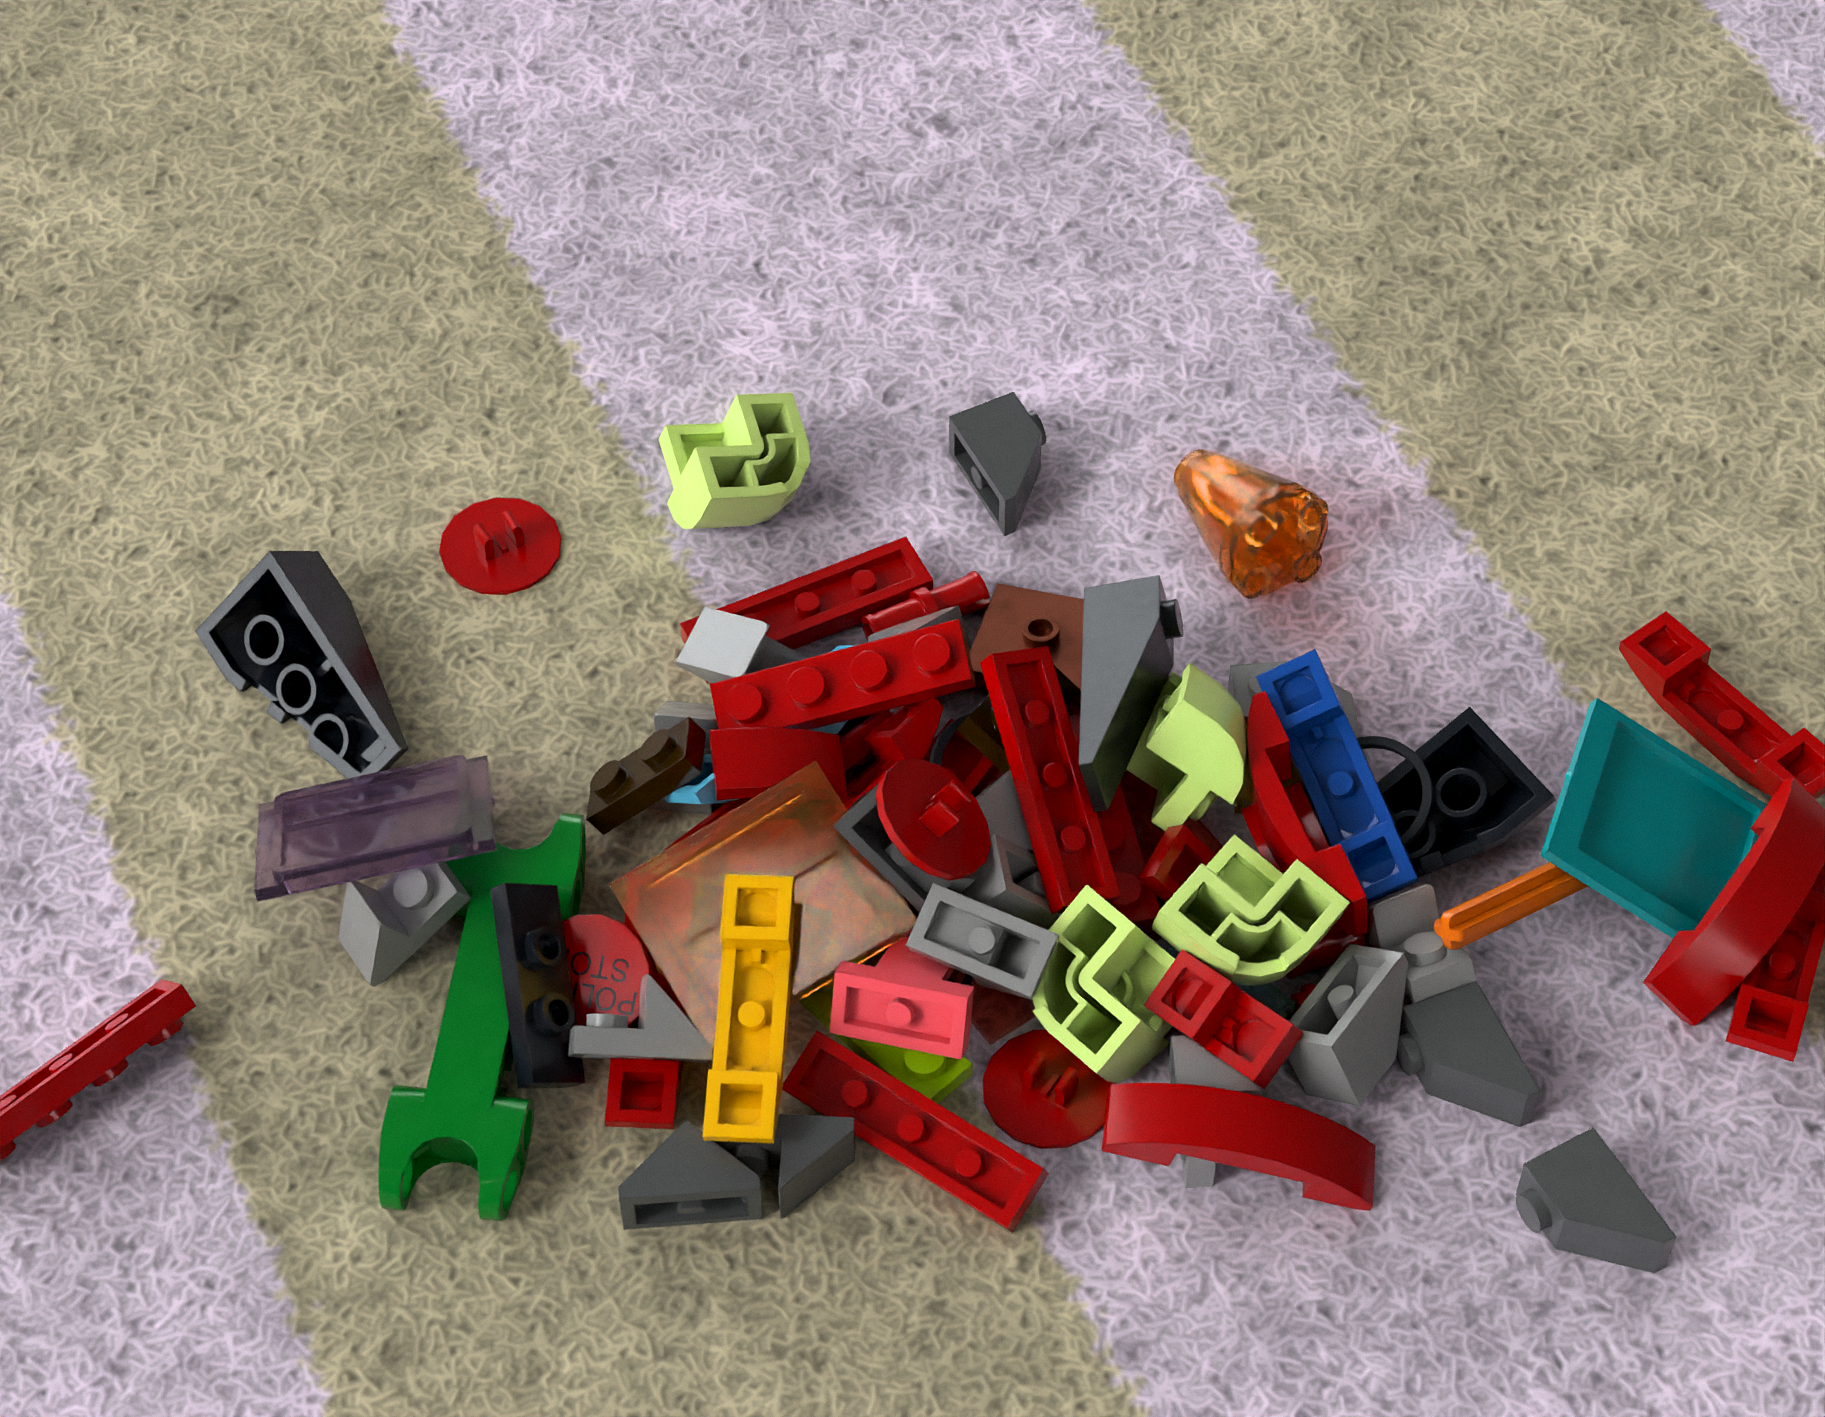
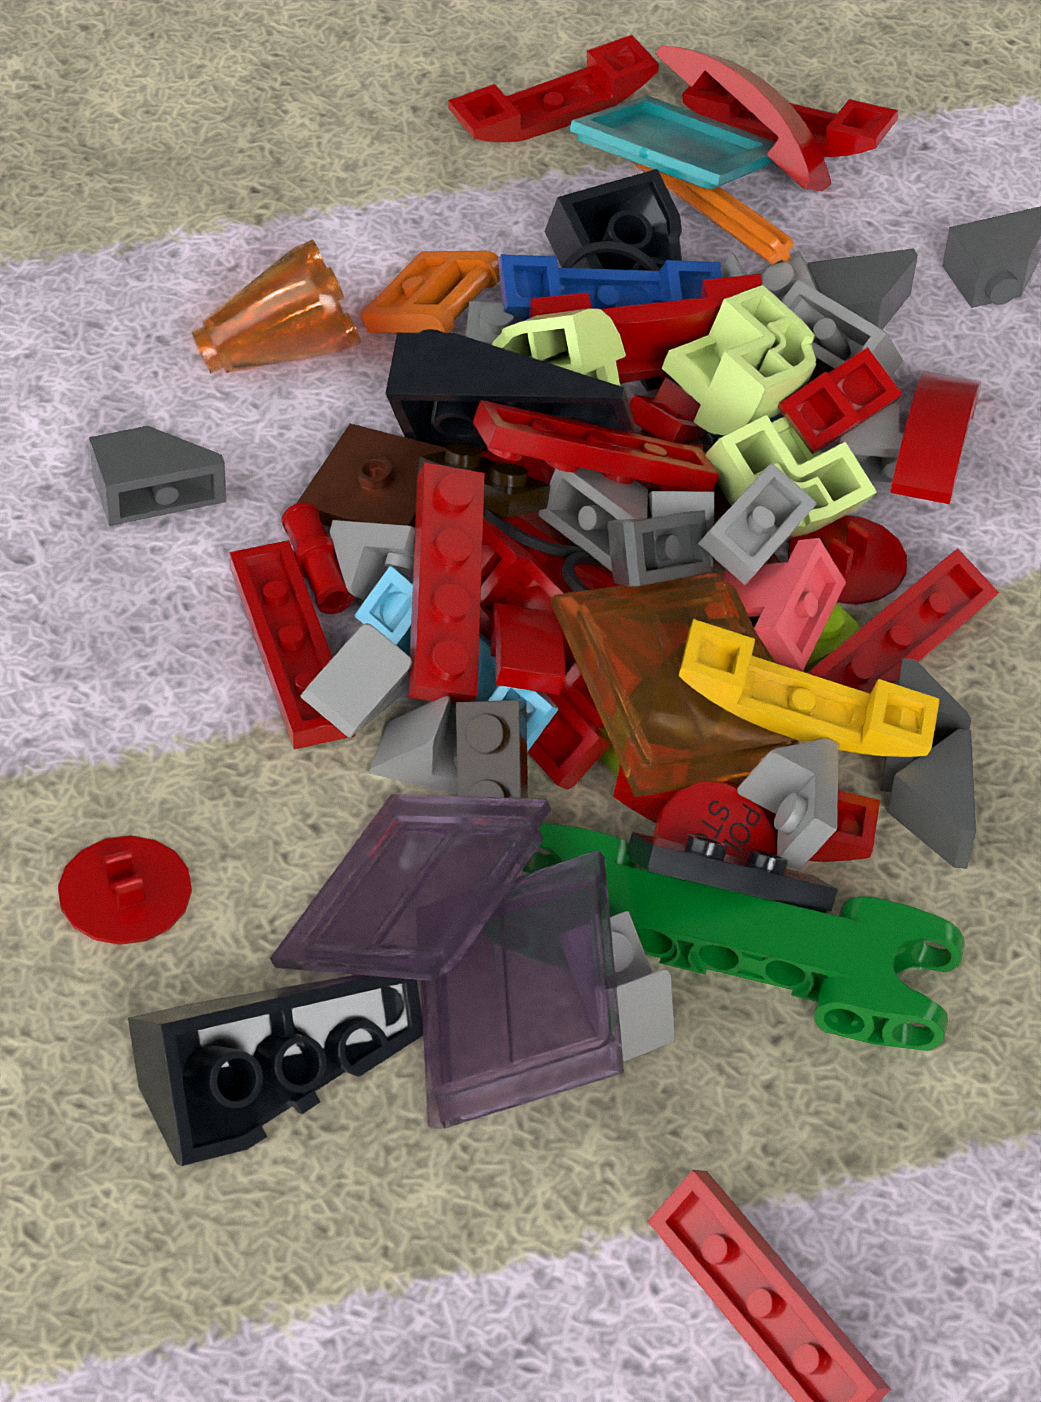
camera: 85 degrees left, 5 degrees down
yellowish green brick [659,393,811,529] -> none
red piece [876,758,991,881] -> none
none -> clear purple piece [270,794,552,981]
none -> orange plate [360,250,500,335]

